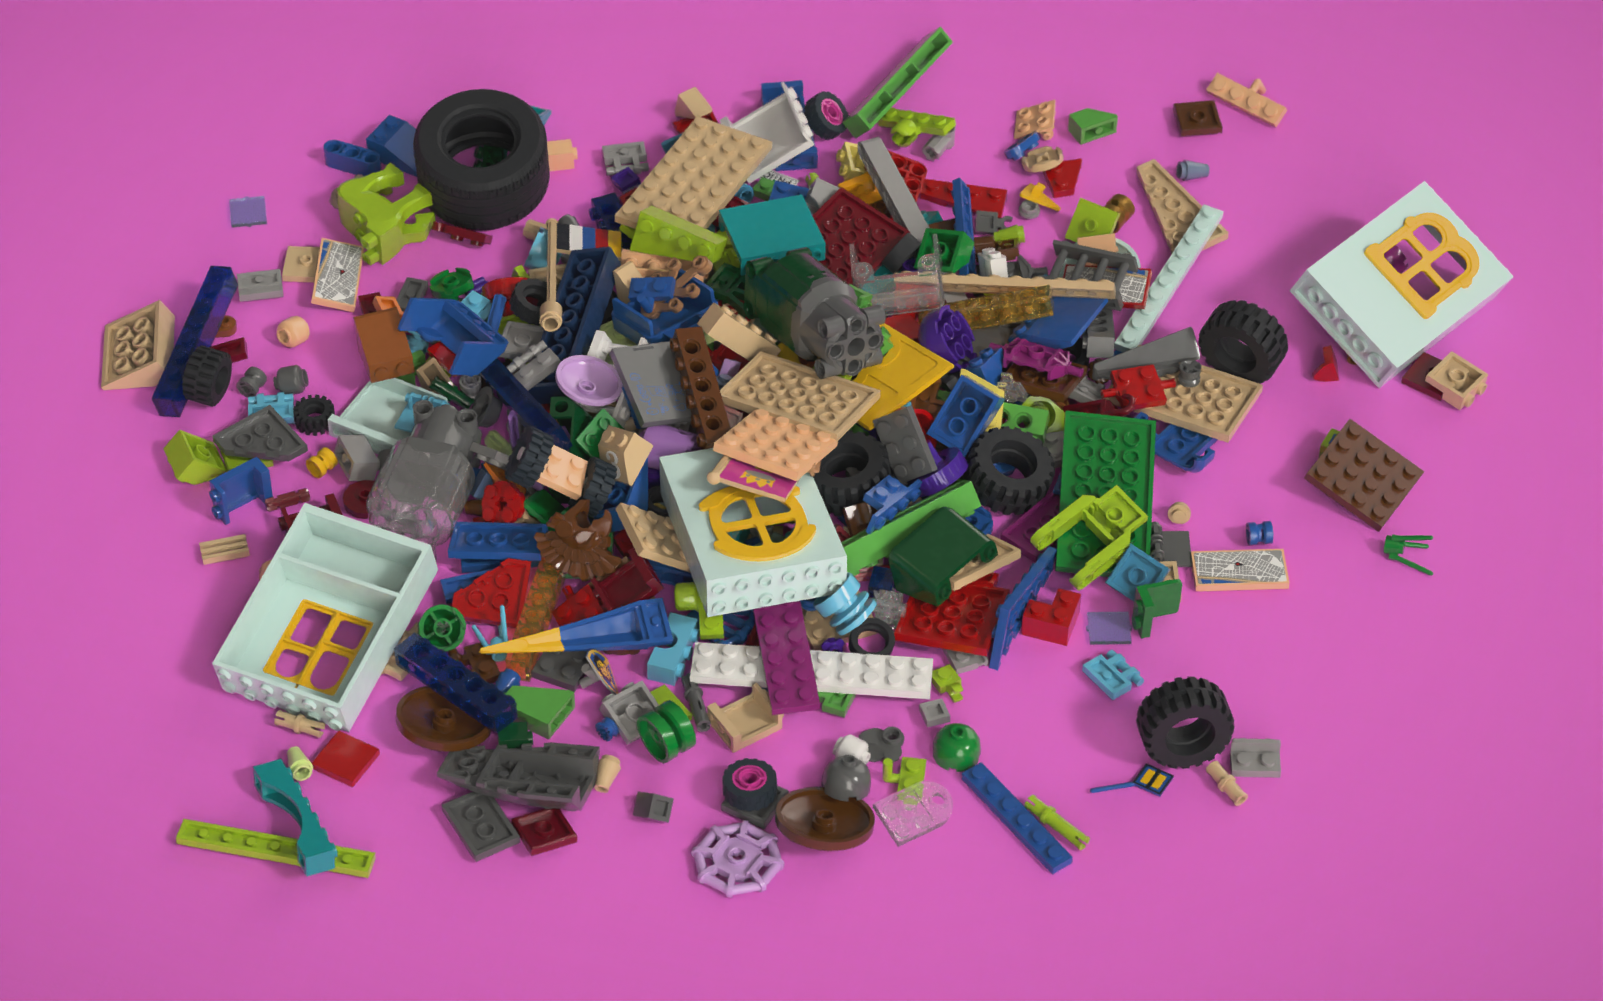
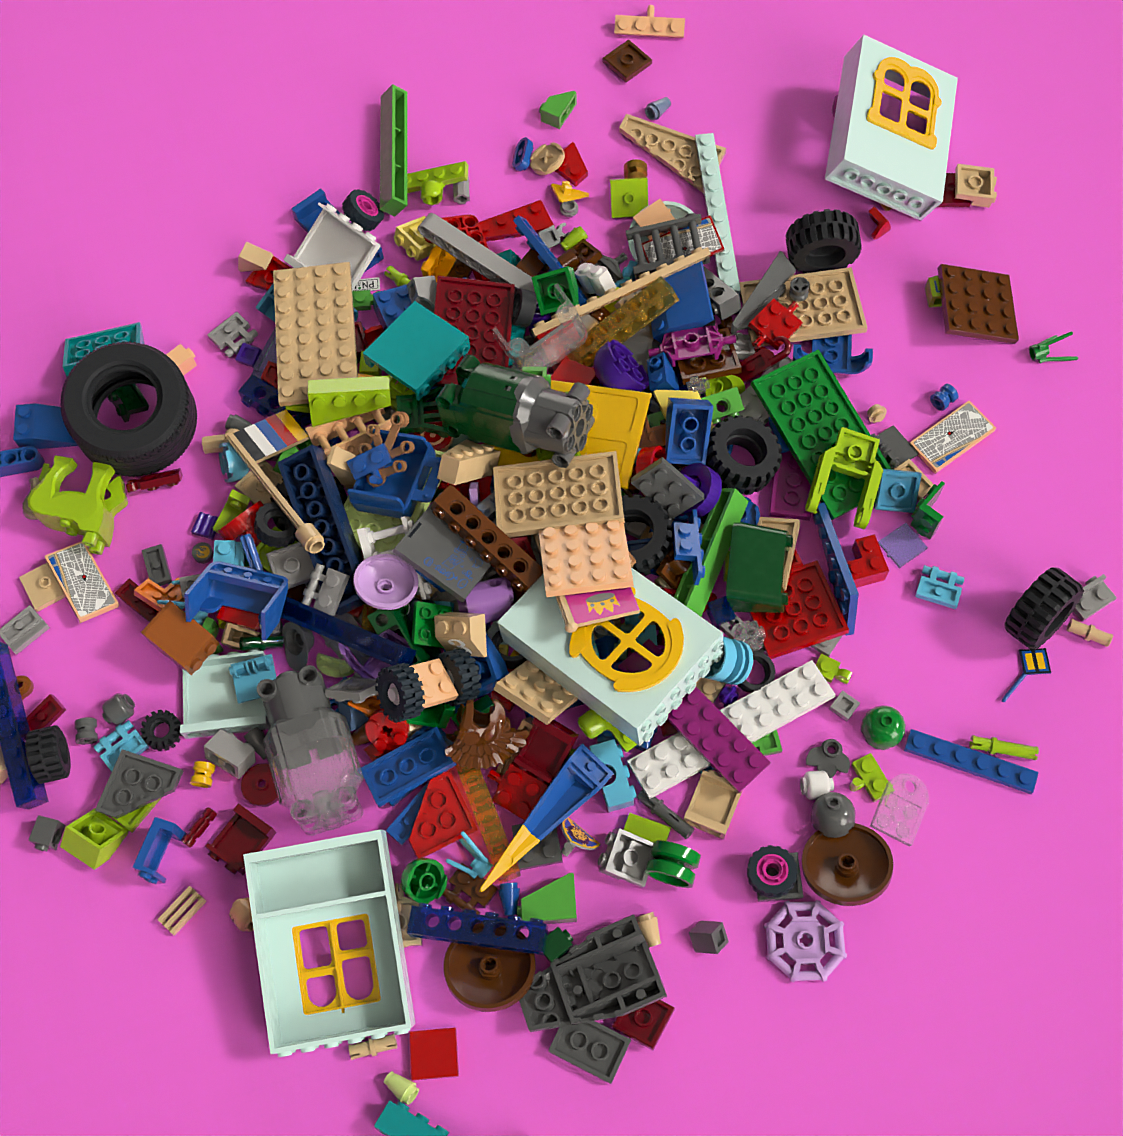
camera: 30 degrees left, 20 degrees up
light nougat head [277,316,310,348] -> none
green plate [430,268,474,300] -> none
blue bush [595,717,619,741] -> none
light nougat hinge [1014,100,1056,140] -> none
none -> dark grey brick [28,815,66,852]

